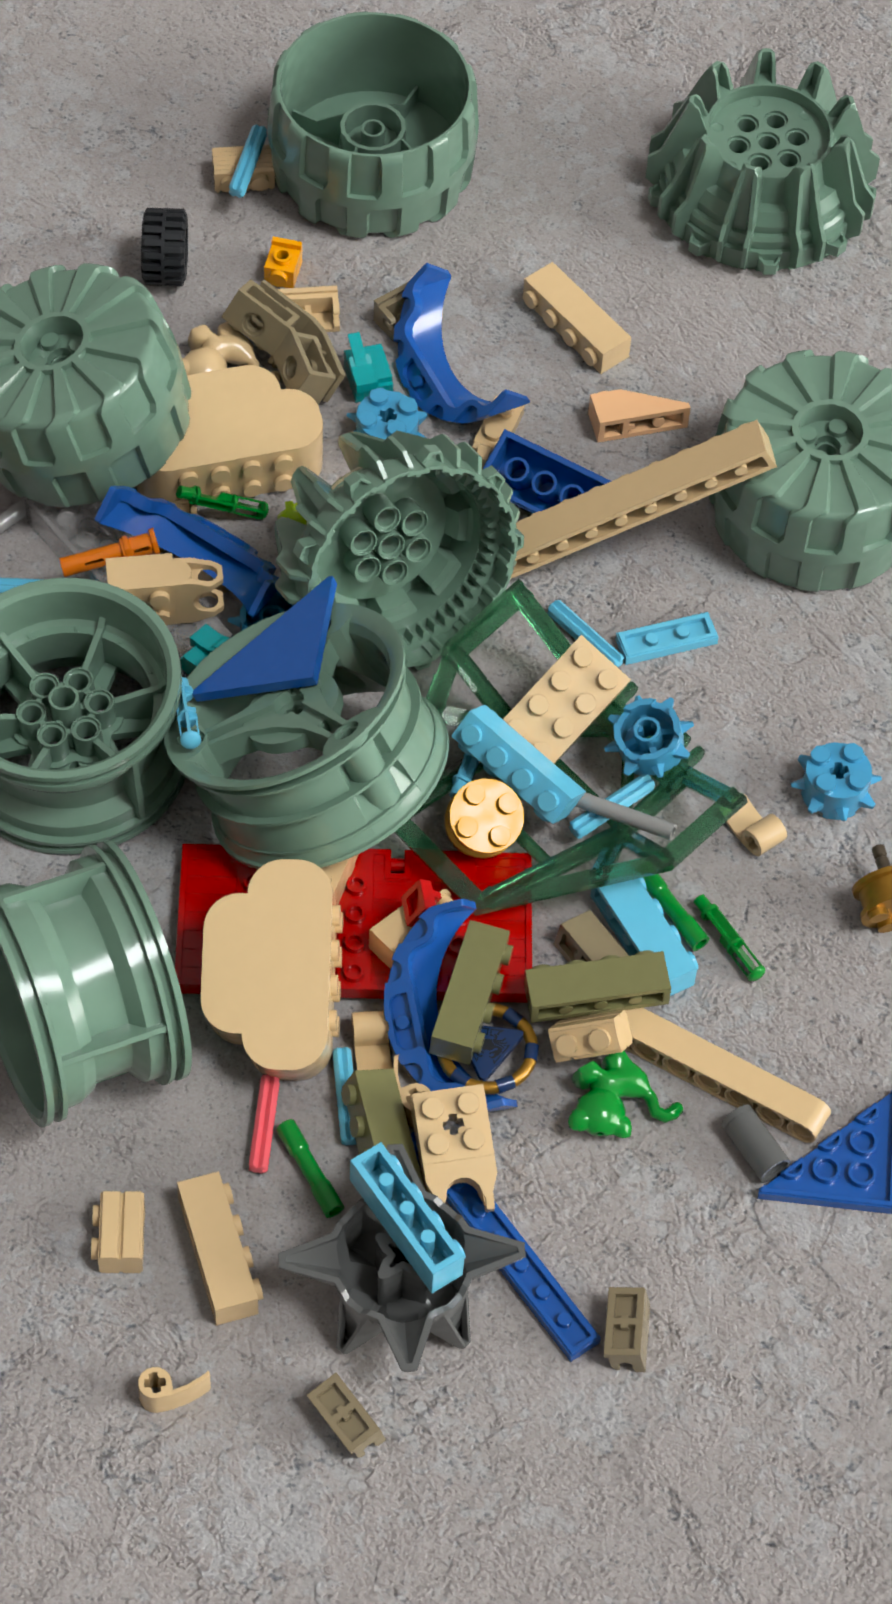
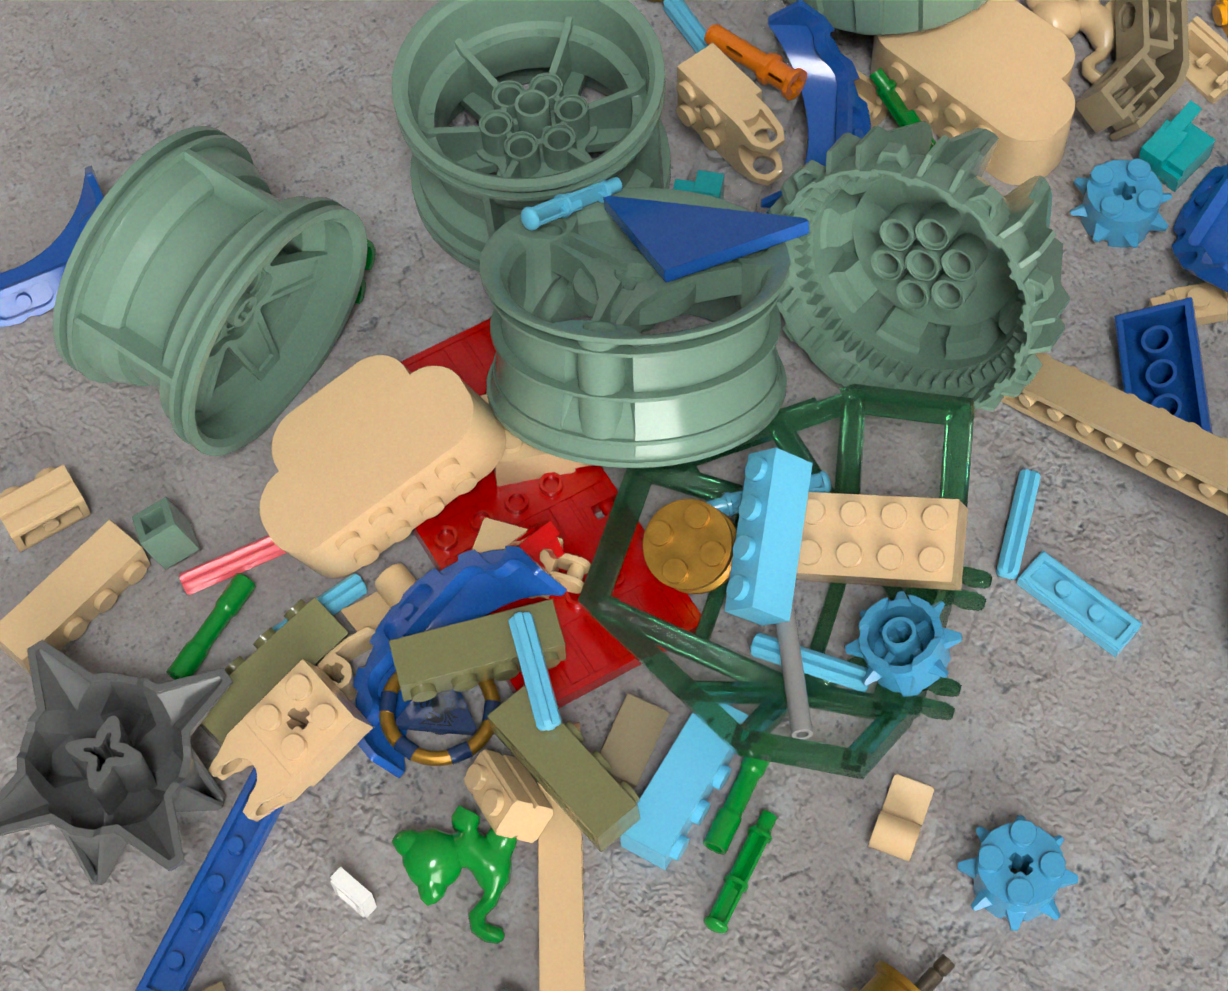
camera: 65 degrees right, 5 degrees up
medium azure brick [350,1142,466,1293] -> none
none -> sand green brick [132,497,200,570]
none -> white tile [330,866,377,918]
none -> medium azure axle [509,612,561,731]

